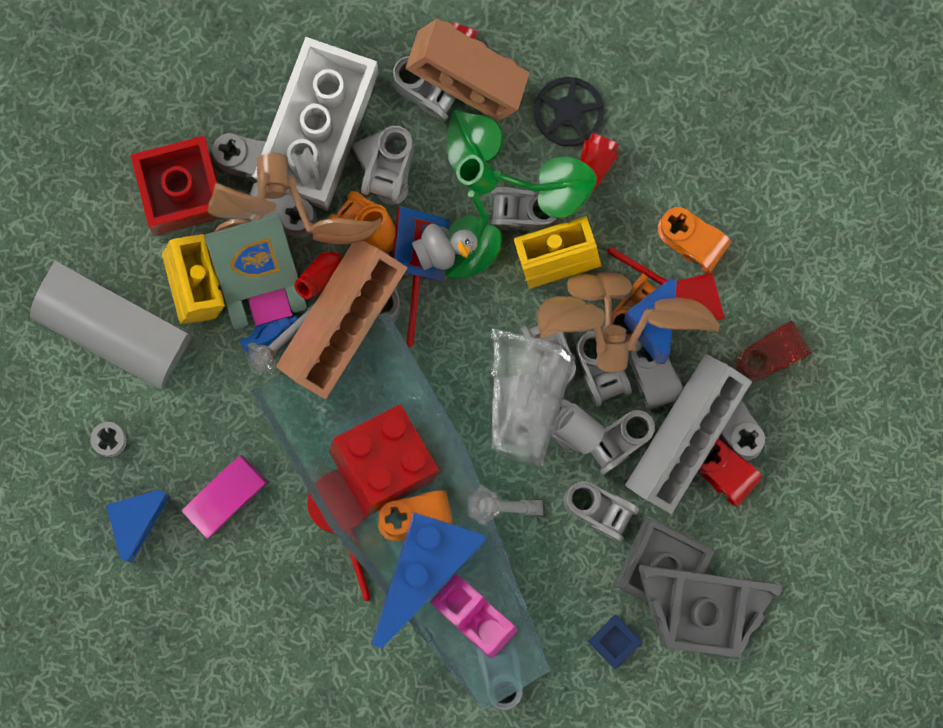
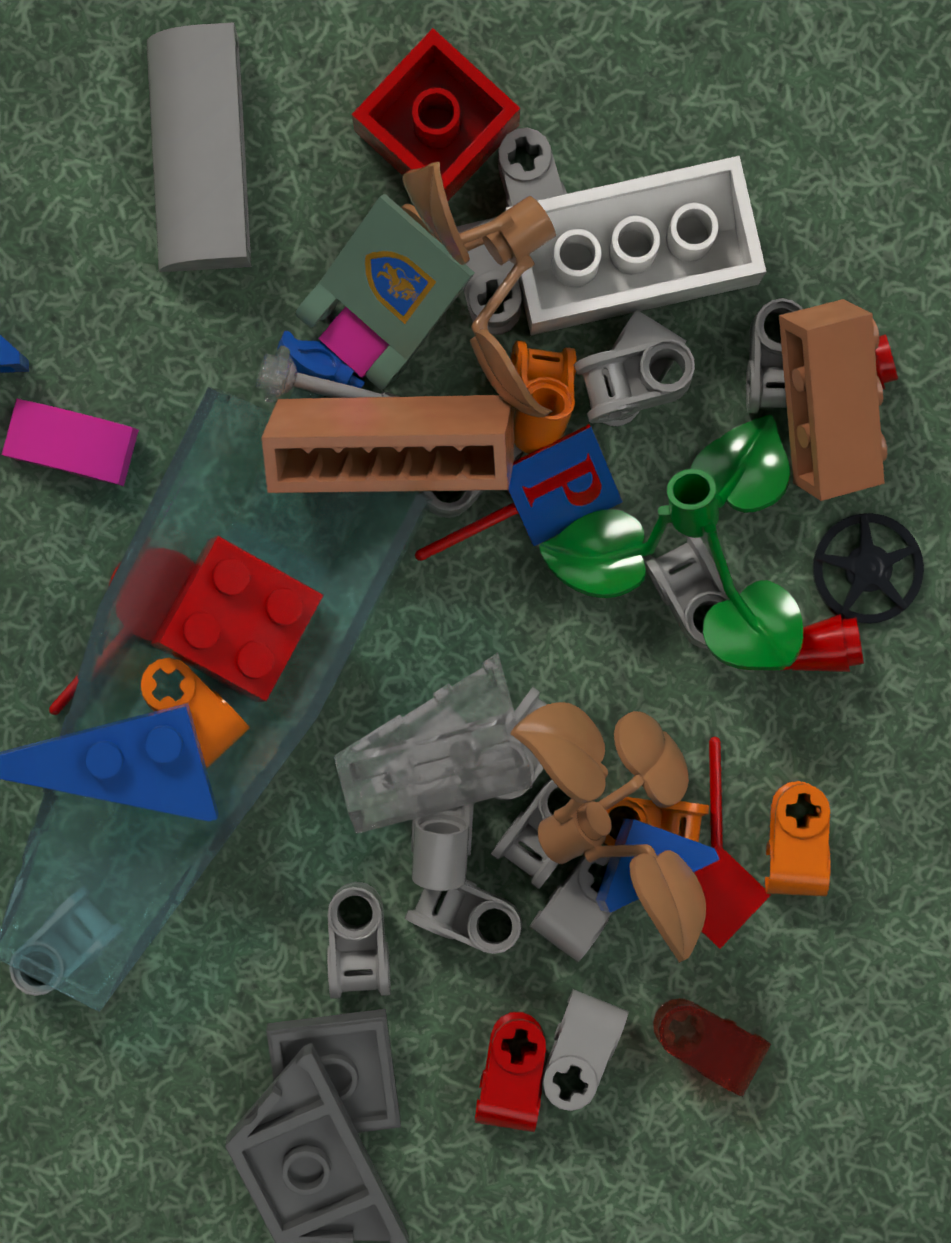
camera: 60 degrees right, 5 degrees up
light grey bush [90,422,127,457] -> none
yellow brick [162,234,225,325] -> none
light grey bush [290,147,321,186] -> none
red cone [294,251,343,299] -> none
light grey animal [412,224,478,271] -> none
dark pink slope [430,573,518,659] -> none
piece [468,485,544,525] -> none
yellow brick [513,216,602,289] -> none
dark blue plate [587,614,642,670] -> none
light grey brick [625,354,752,514] -> none

